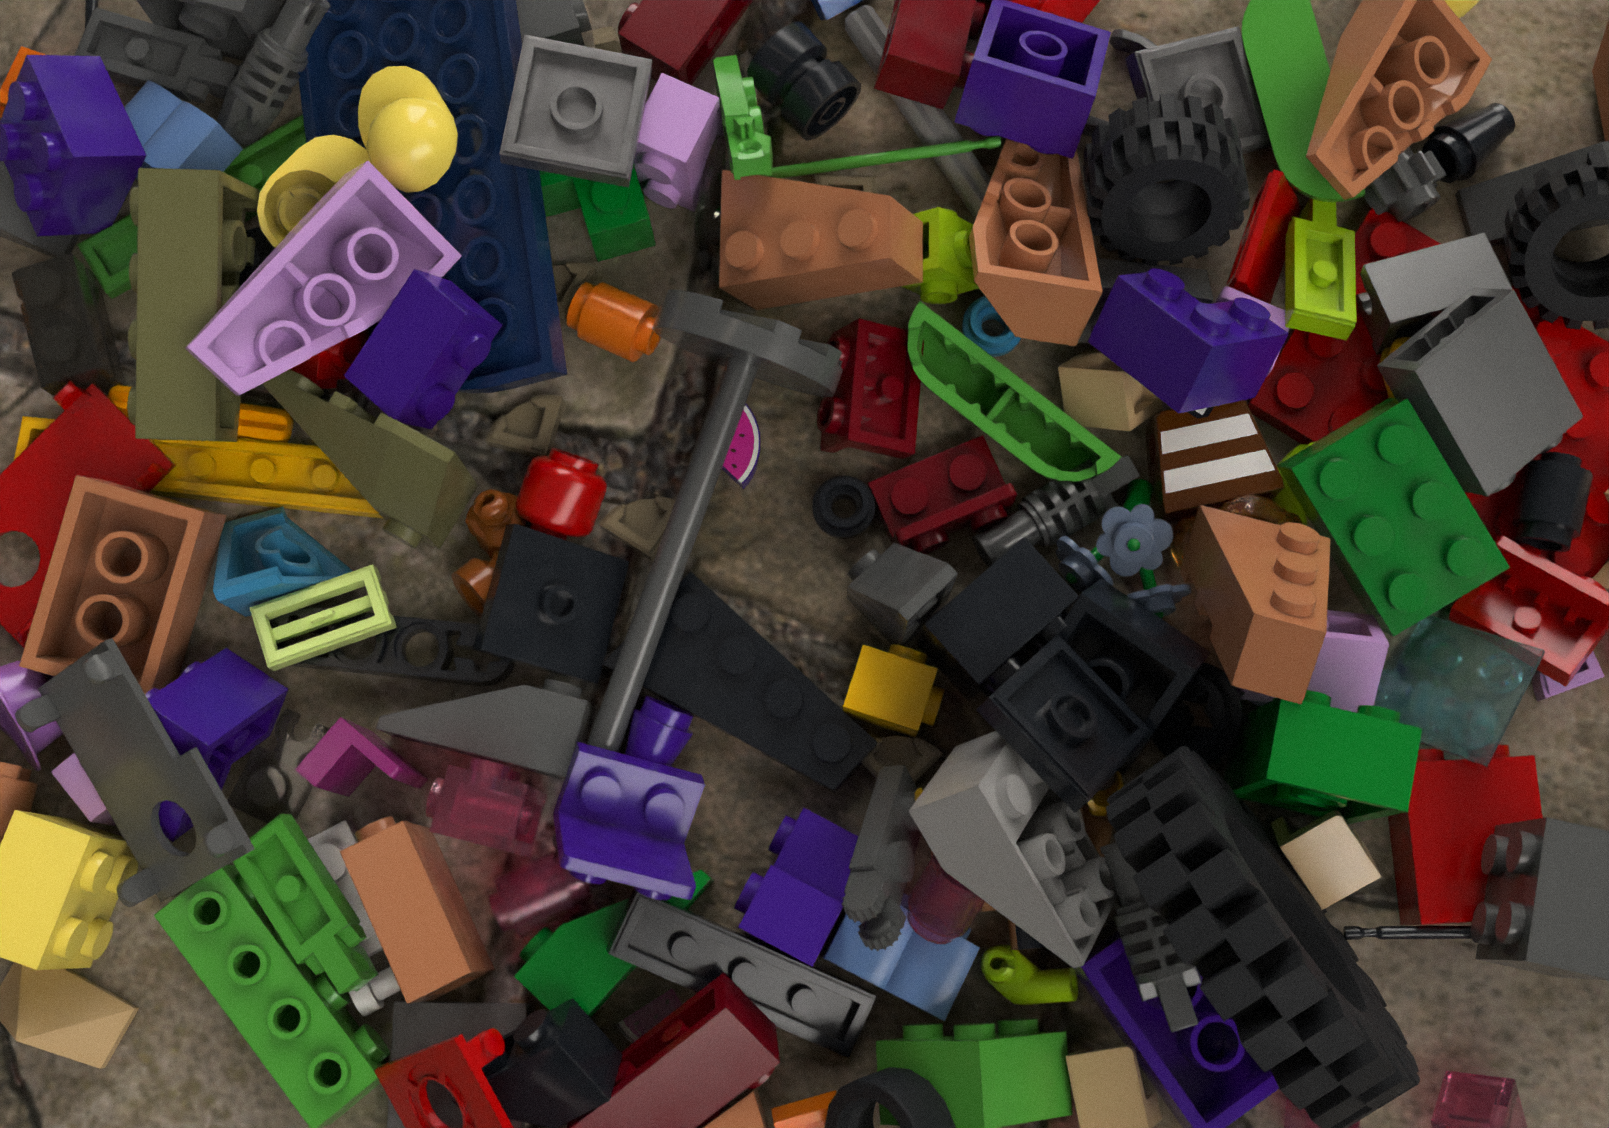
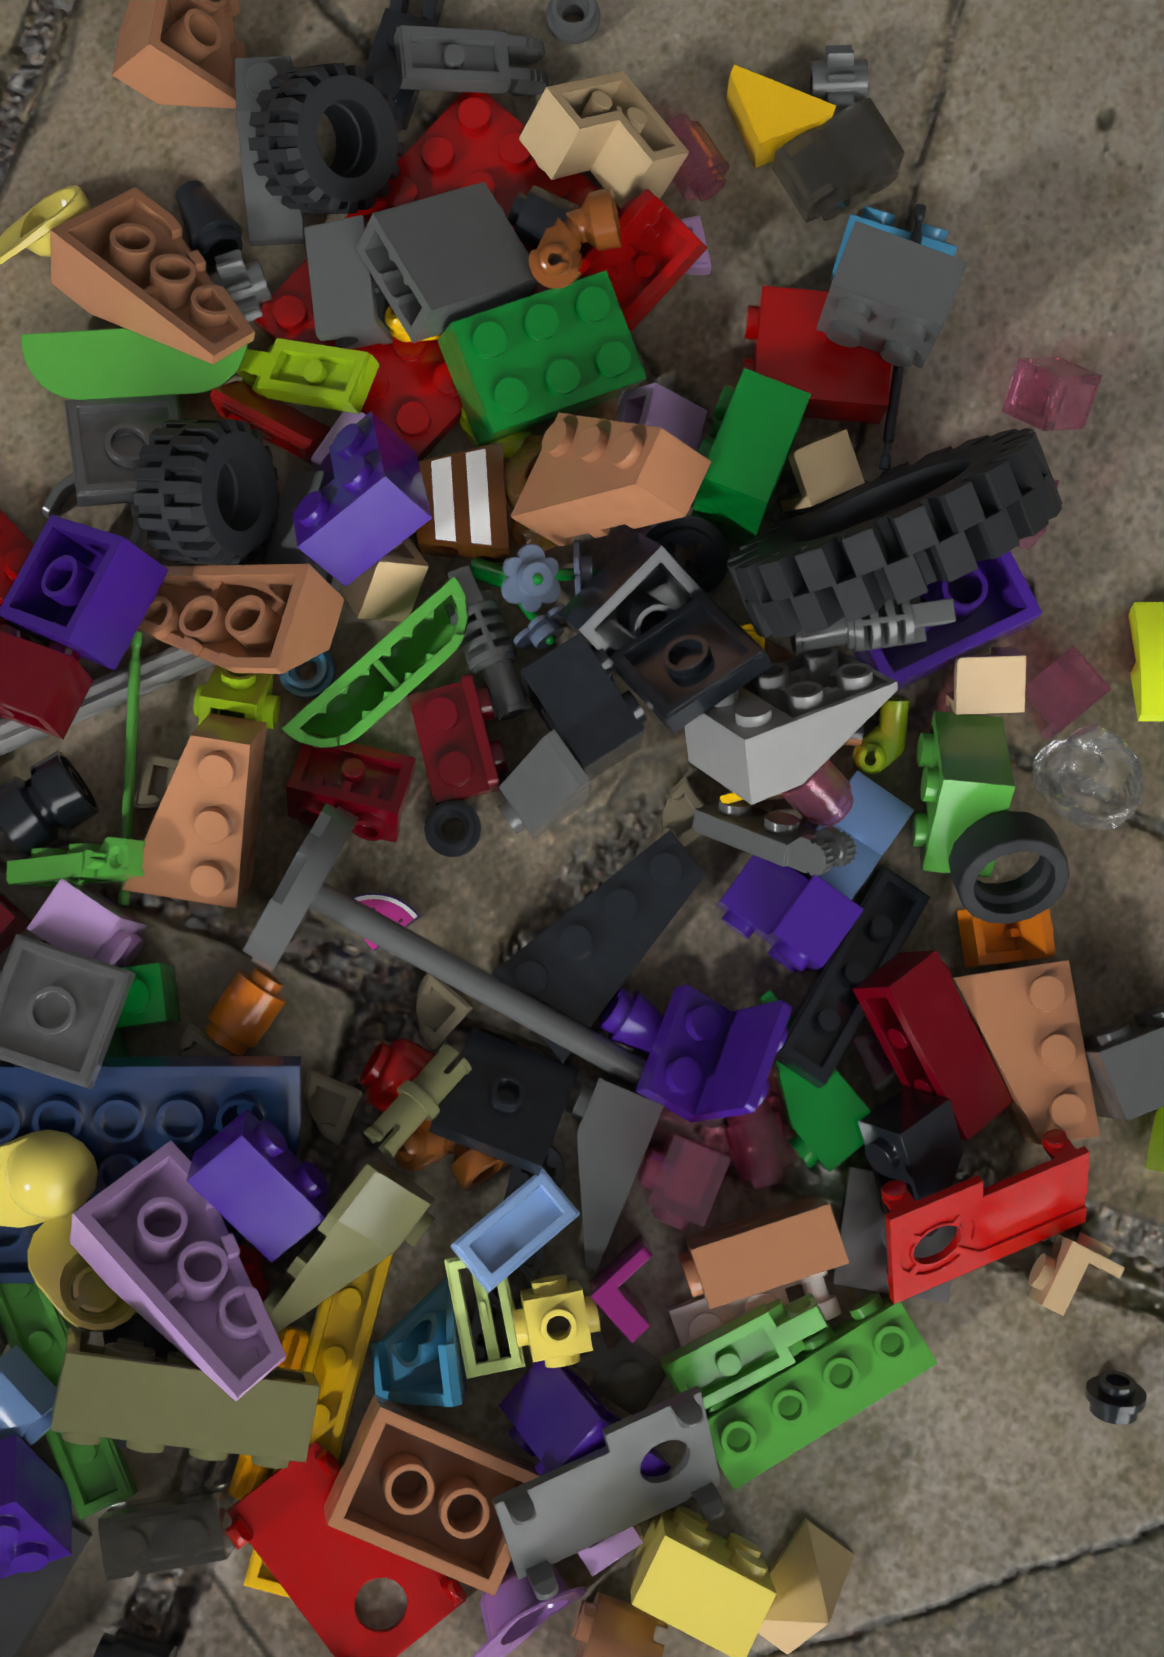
camera: 85 degrees left, 5 degrees up
clear smoke bar [694,135,726,251] -> none
yellow brick [843,644,945,738] -> none
clear light blue hinge [1374,615,1545,767] -> none
none -> olive pin [364,1044,472,1158]
none -> light blue tile [450,1168,580,1293]
none -> light yellow brick [512,1275,601,1368]
none -> dark orange arm [529,188,622,288]

